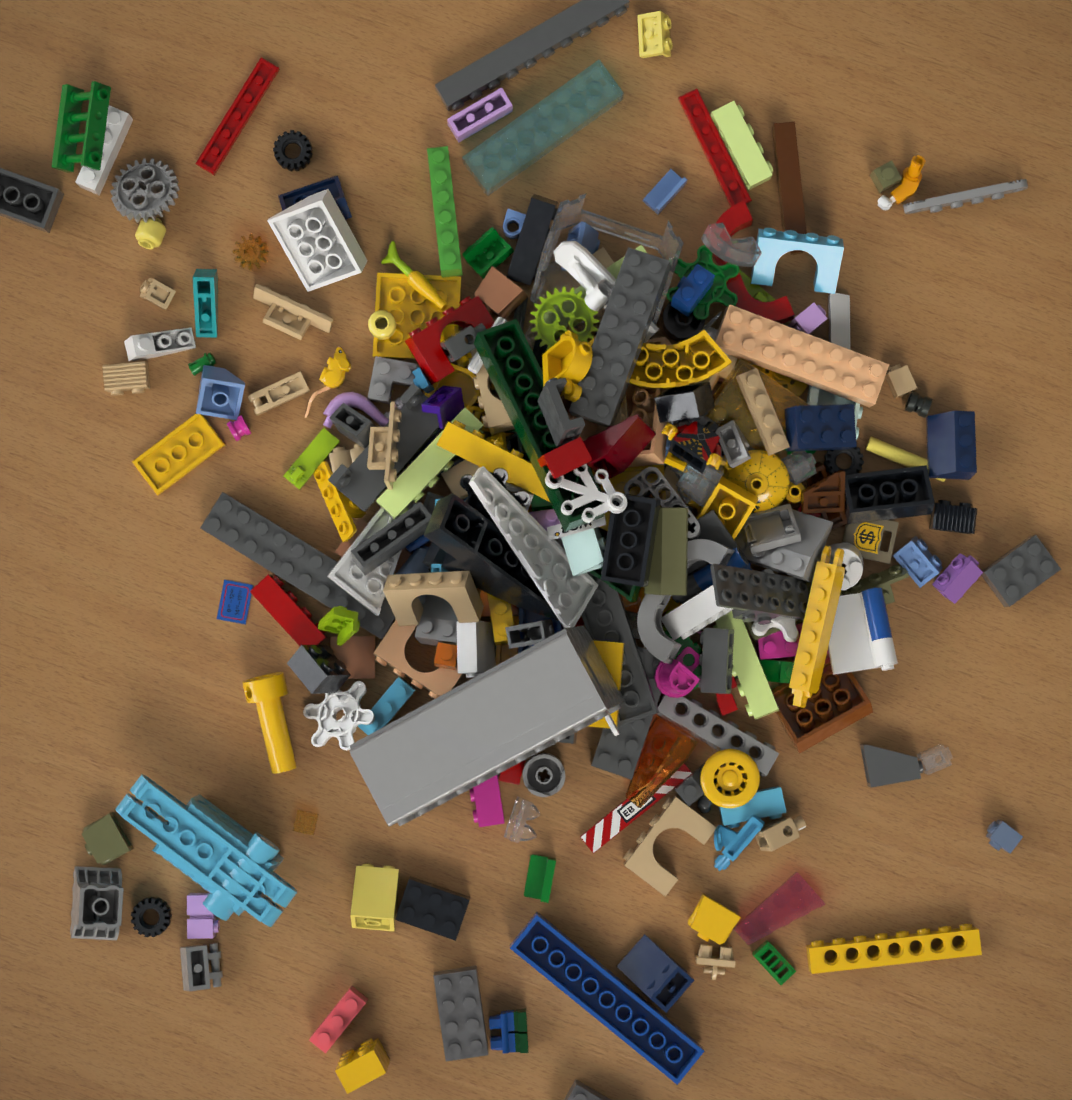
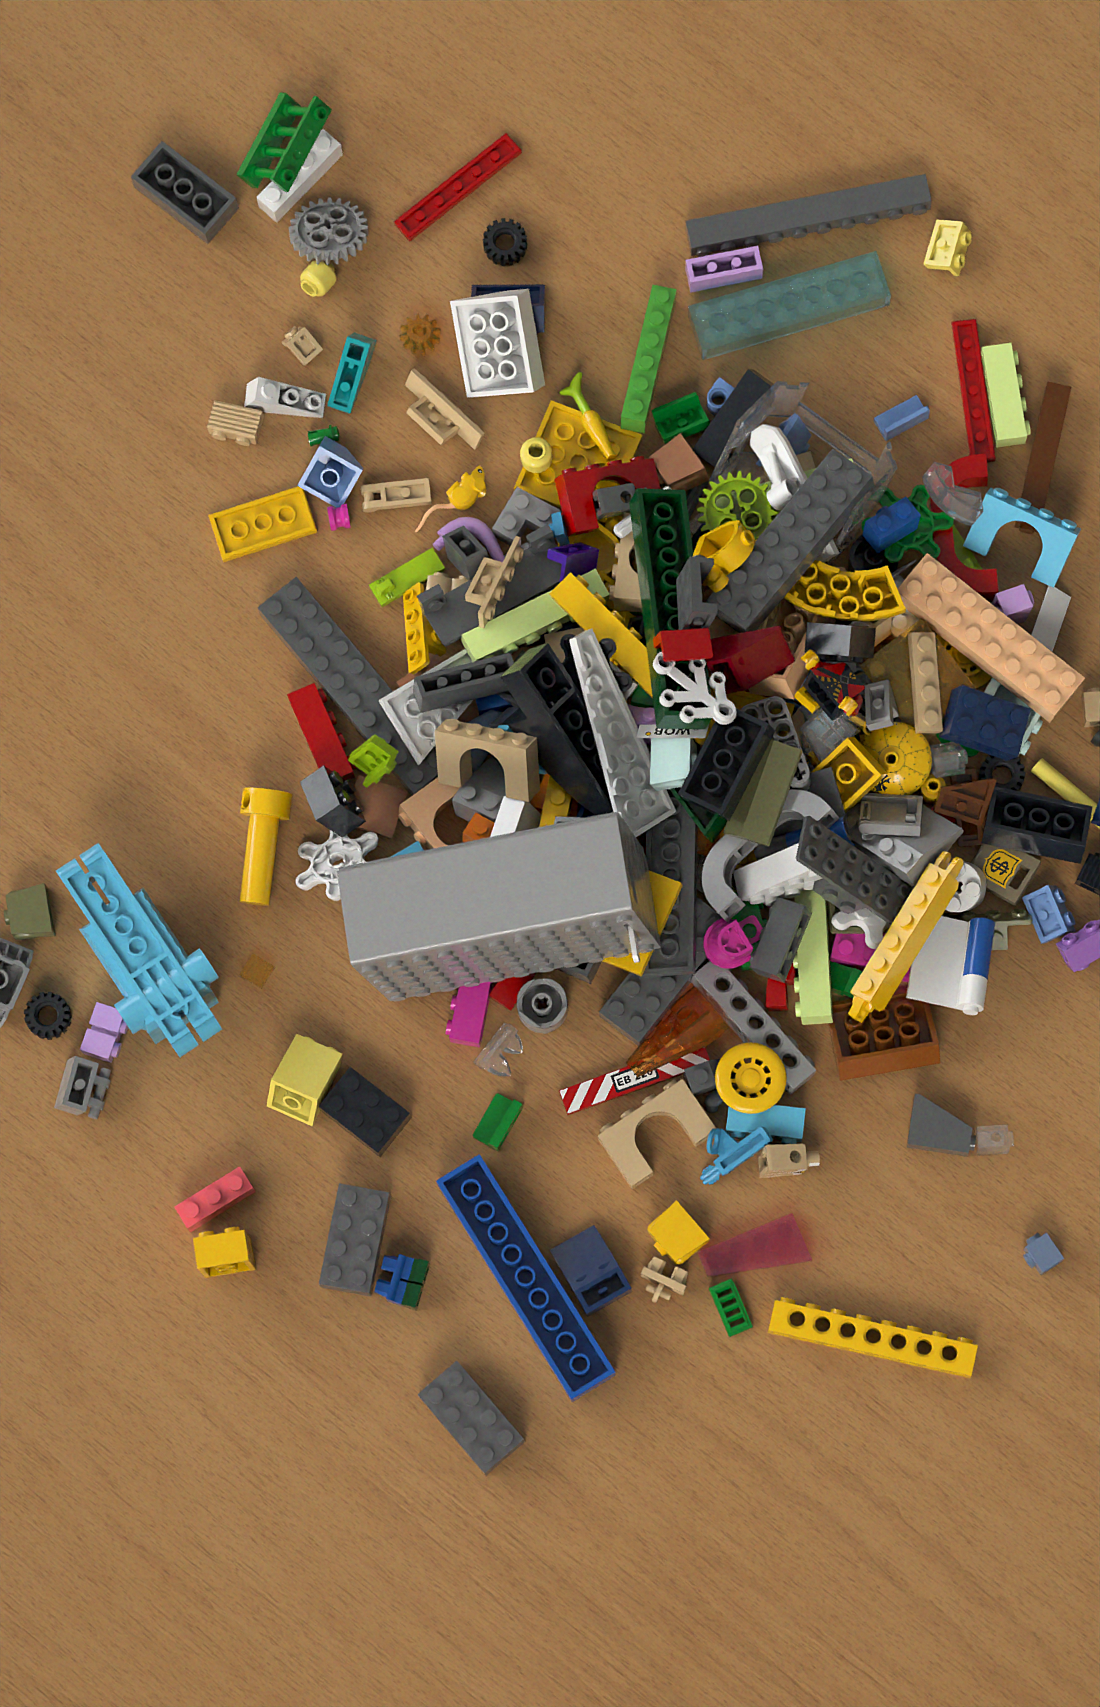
camera: 30 degrees right, 10 degrees down
blue sticker [217,580,253,625] -> none

